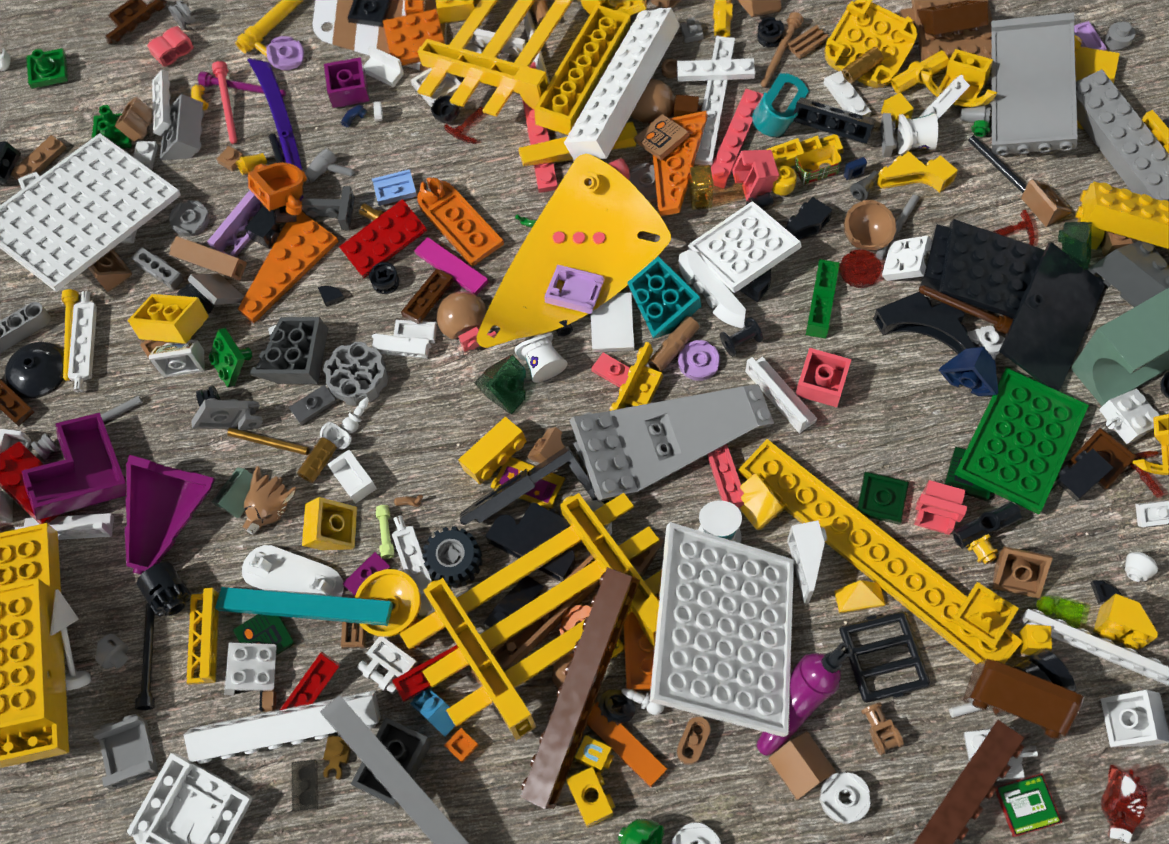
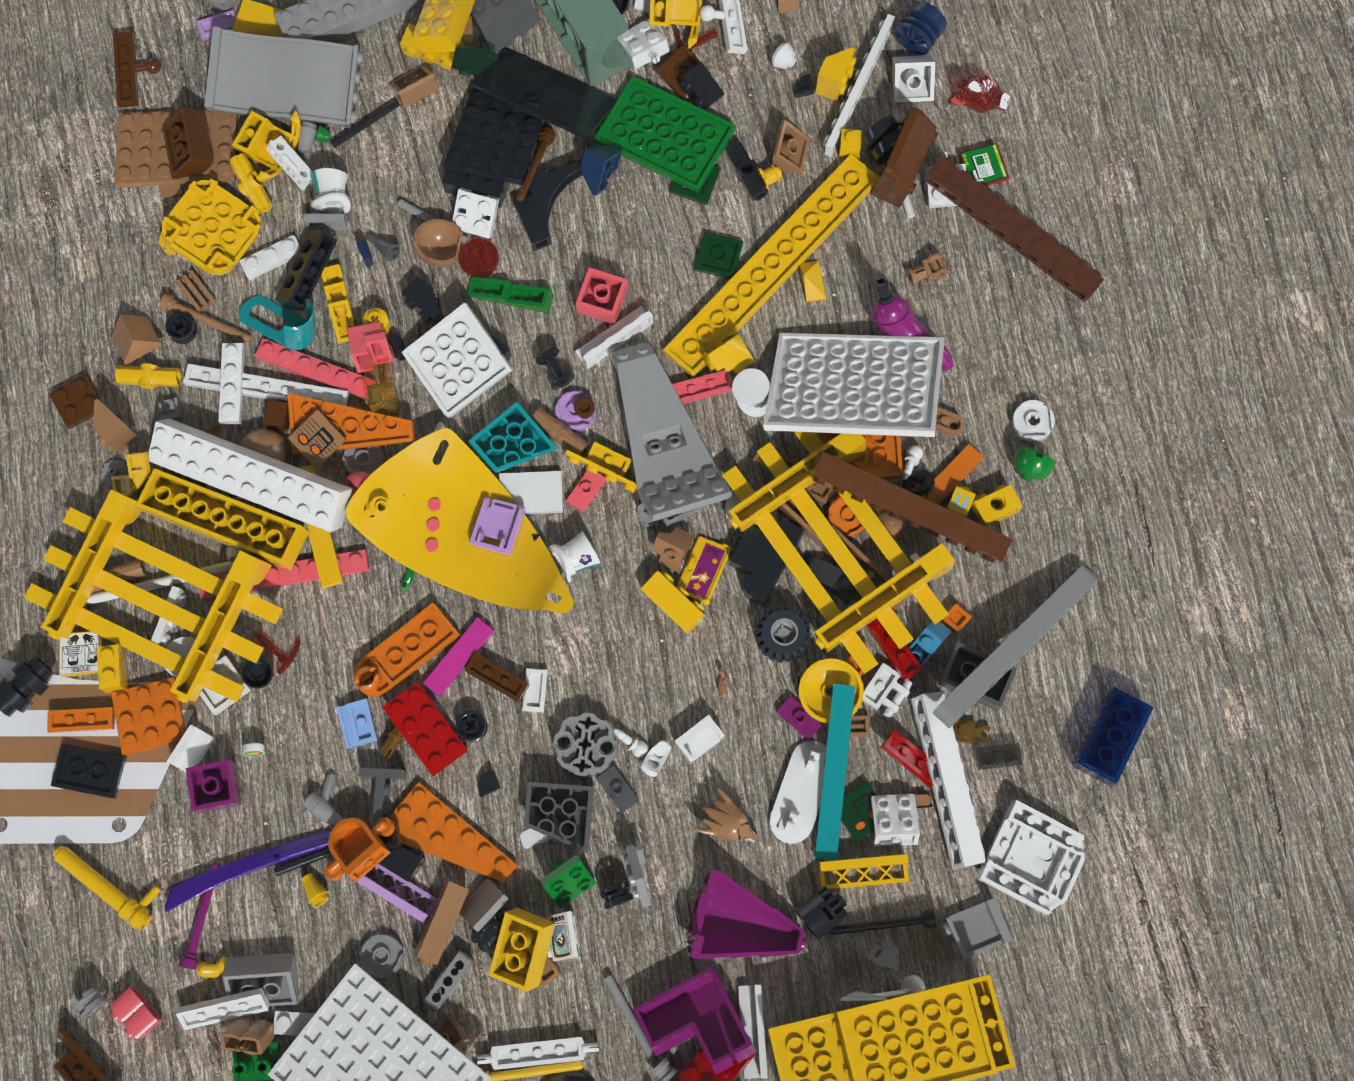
camera: 95 degrees left, 10 degrees up
sand green panel [211,467,253,518] -> none
coral piece [212,61,237,144] -> none
medium nougat plate [216,146,244,172] -> none
pearl gold bar [227,428,310,455] -> none
lavender tile [266,36,304,70] -> none
pearl gold axle [297,437,337,483] -> none
yellow slope [302,497,357,550] -> none
dark blue arm [340,105,367,128] -> none
white piece [372,334,432,359] -> none
yellowish green bar [376,505,395,559] -> none
white plate [392,516,435,617] -> none
medium nougat cylinder [436,291,488,339] -> none
coral plate [458,327,497,352] -> none
black hinge [460,446,611,525] -> none
clear green slope [474,354,526,415] -> none
white brick [679,250,746,328] -> none
medium nougat slope [768,732,836,800] -> none
white slope [787,520,827,604] -> none
piece [796,145,841,185] -> none
white plate [820,772,870,824] -> none
black bar [839,611,931,703] -> none
pearl gold axle [842,47,884,84] -> none
yellow arch [877,151,958,193] -> none
yellow brick [881,92,914,128] -> none
coral plate [914,480,967,535] -> none
yellow plate [952,582,1019,648] -> none
white animal [968,326,1005,360] -> none
clear red piece [992,209,1035,246] -> none
clear neon green plate [1036,596,1084,629] -> none
none -> reddish brown tile [574,397,595,419]

